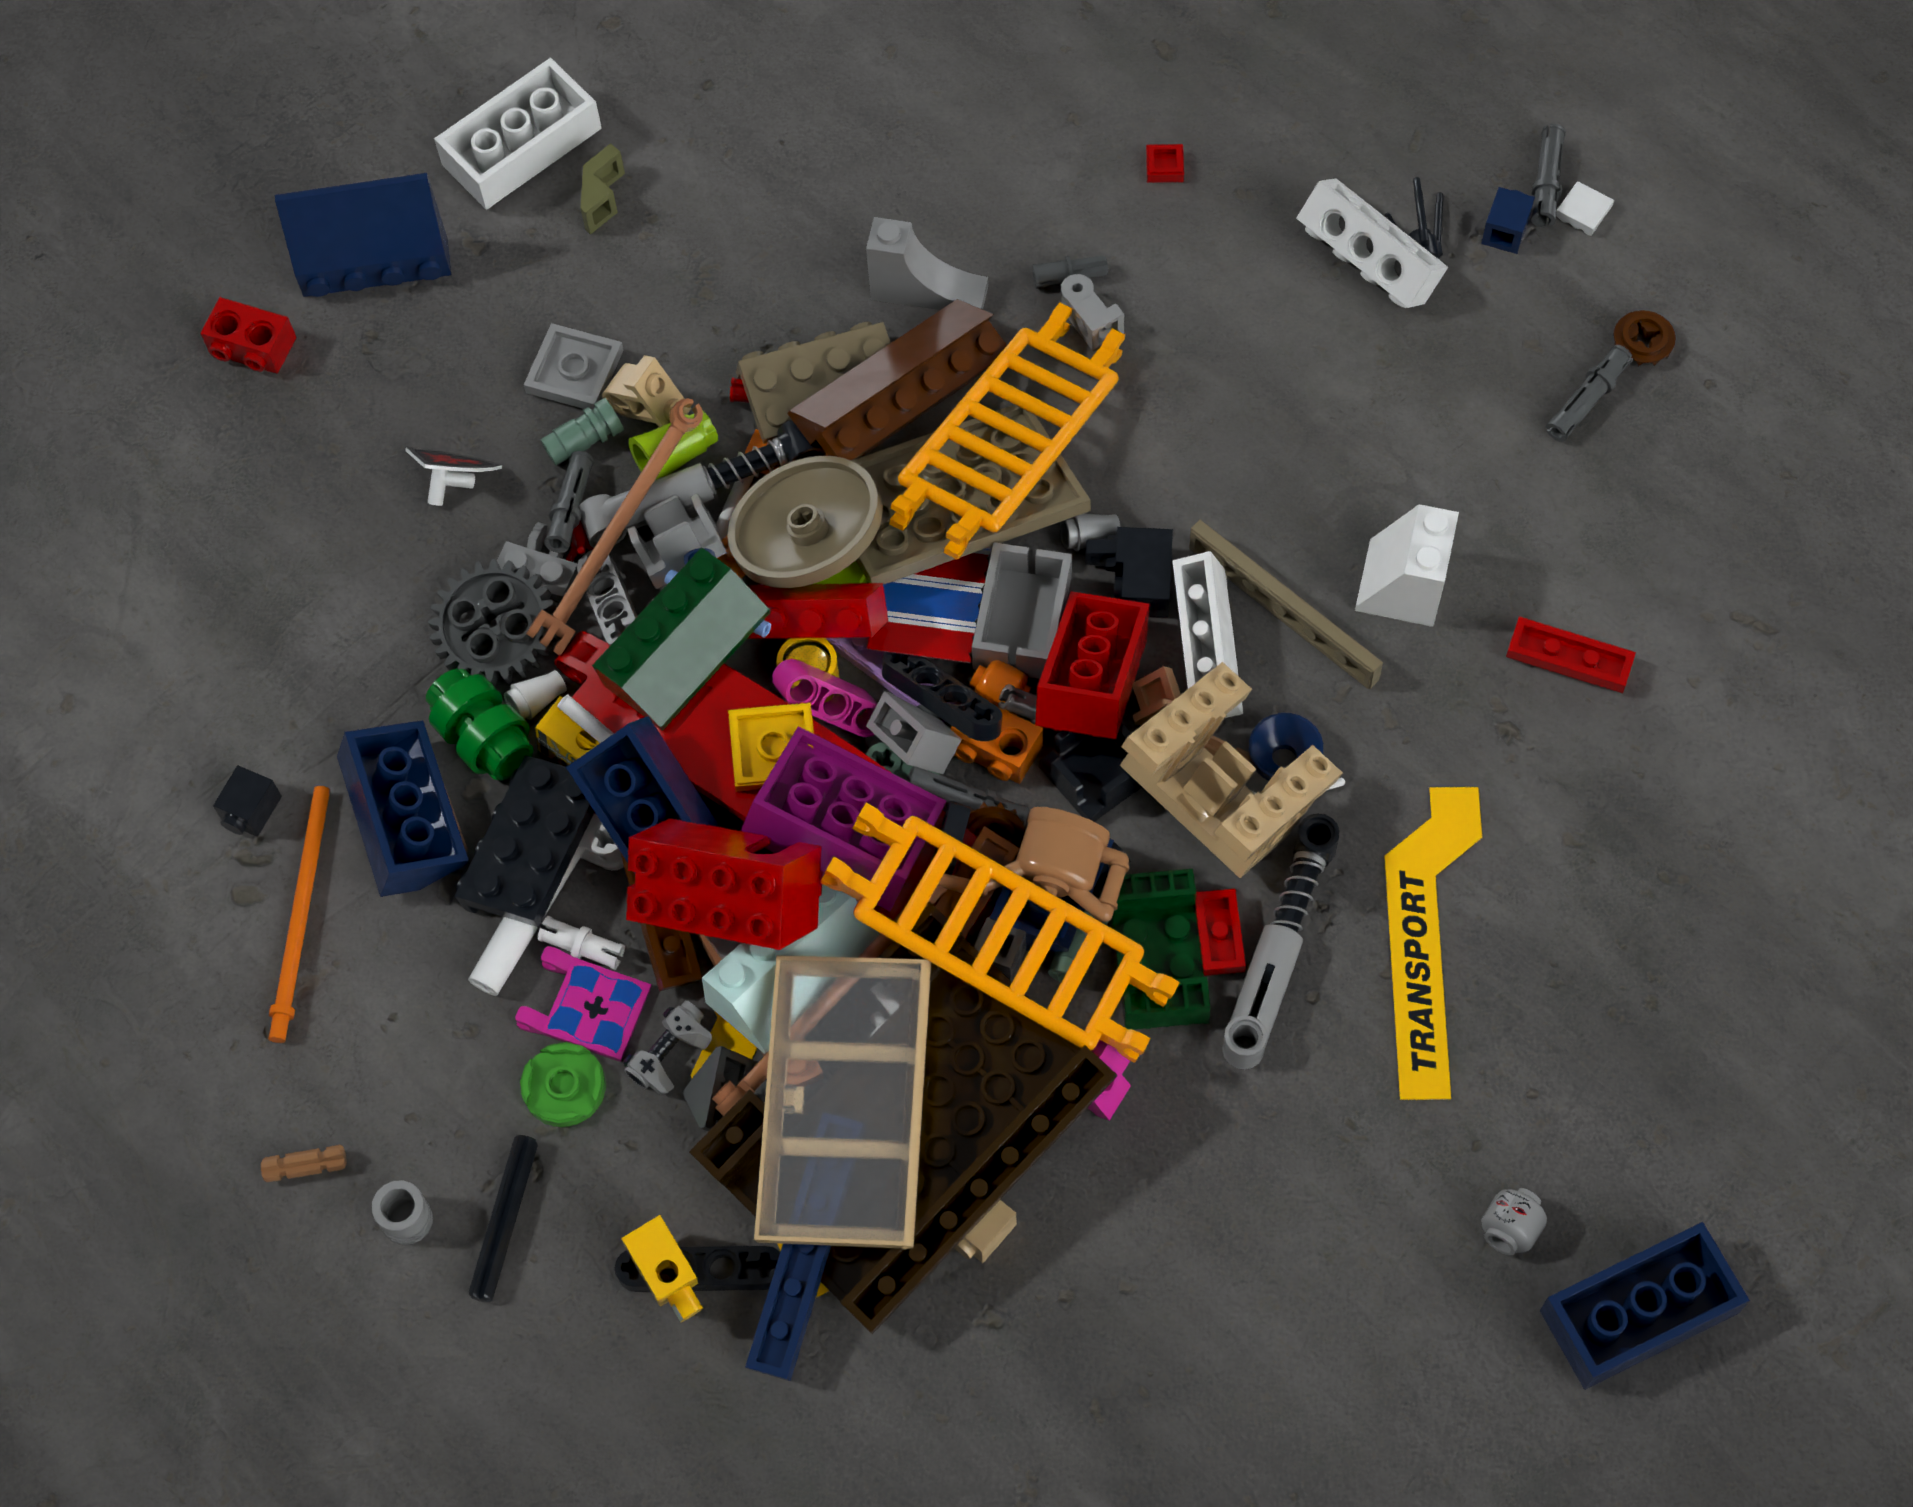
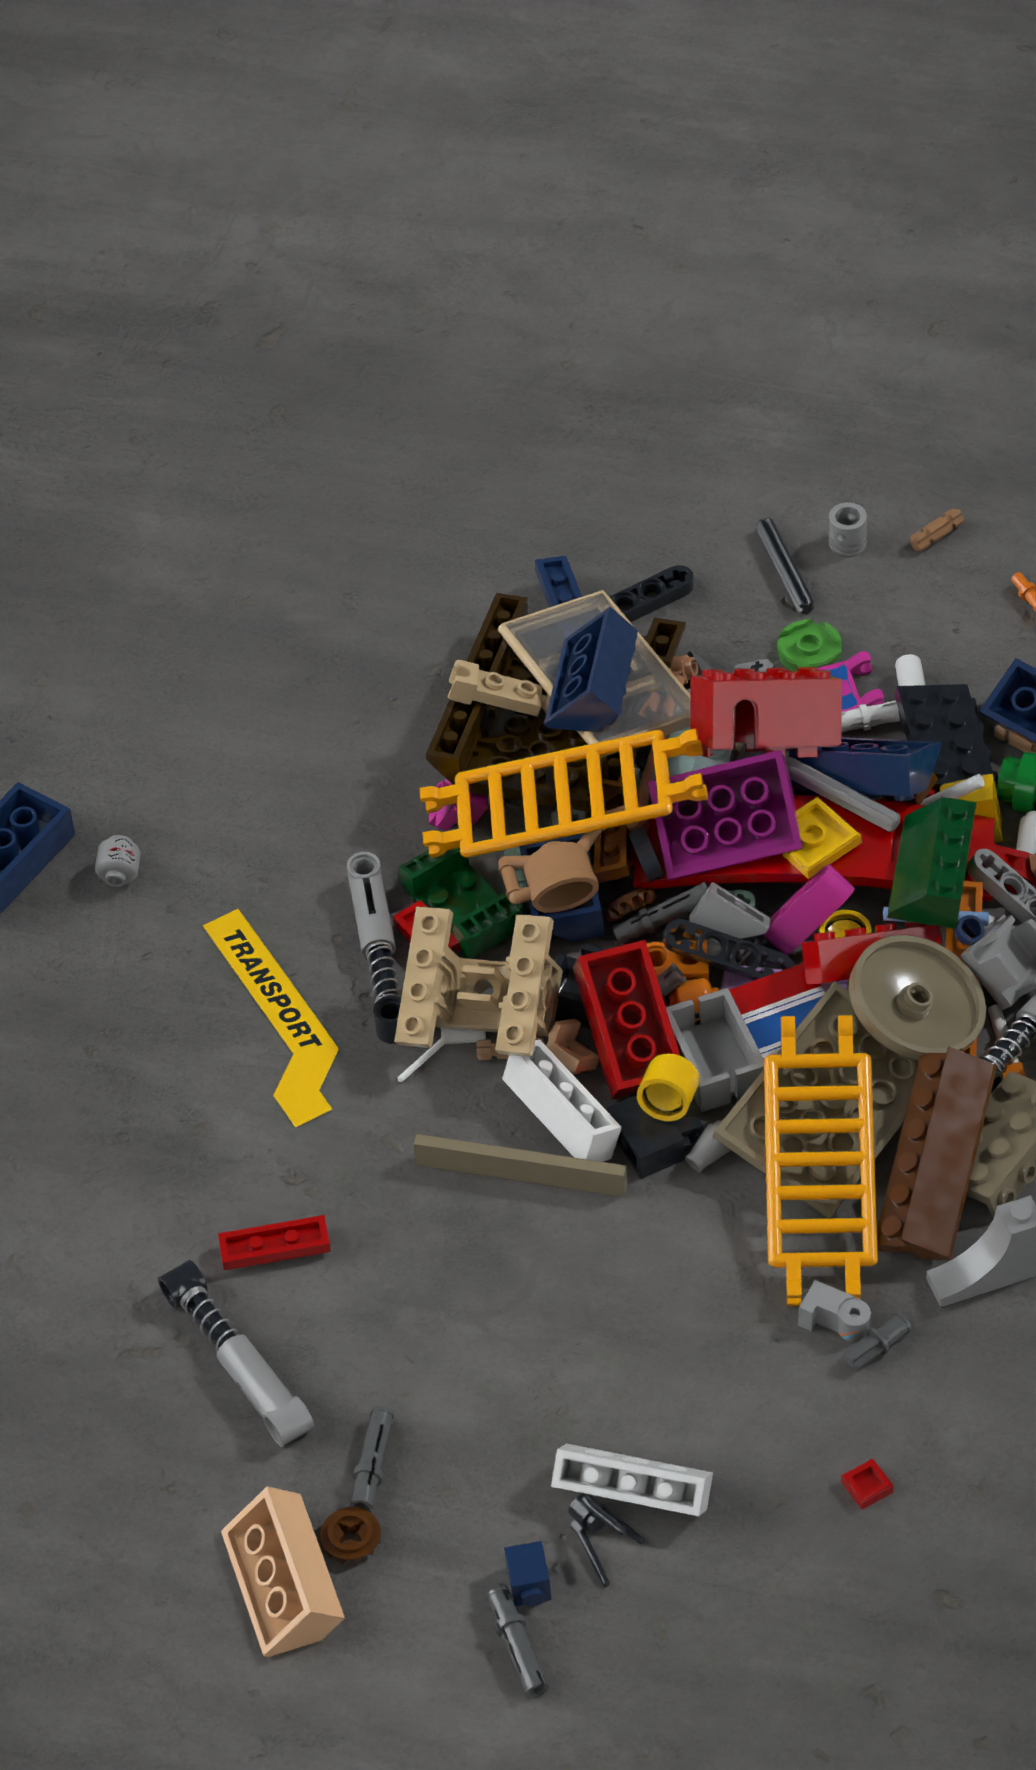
camera: 150 degrees right, 15 degrees down
yellow torso [621,1215,703,1322] -> none
dark blue piece [1249,713,1323,781] -> none
white slope [1355,504,1459,627] -> none
white piece [1556,181,1614,236] -> none
none -> light grey piece [158,1260,314,1447]
none -> light nougat slope [221,1487,345,1657]
none -> tan plate [448,660,550,716]
none -> dark blue slope [544,607,638,732]
none -> yellow piece [637,1054,700,1121]
none -> light grey axle [786,757,901,832]

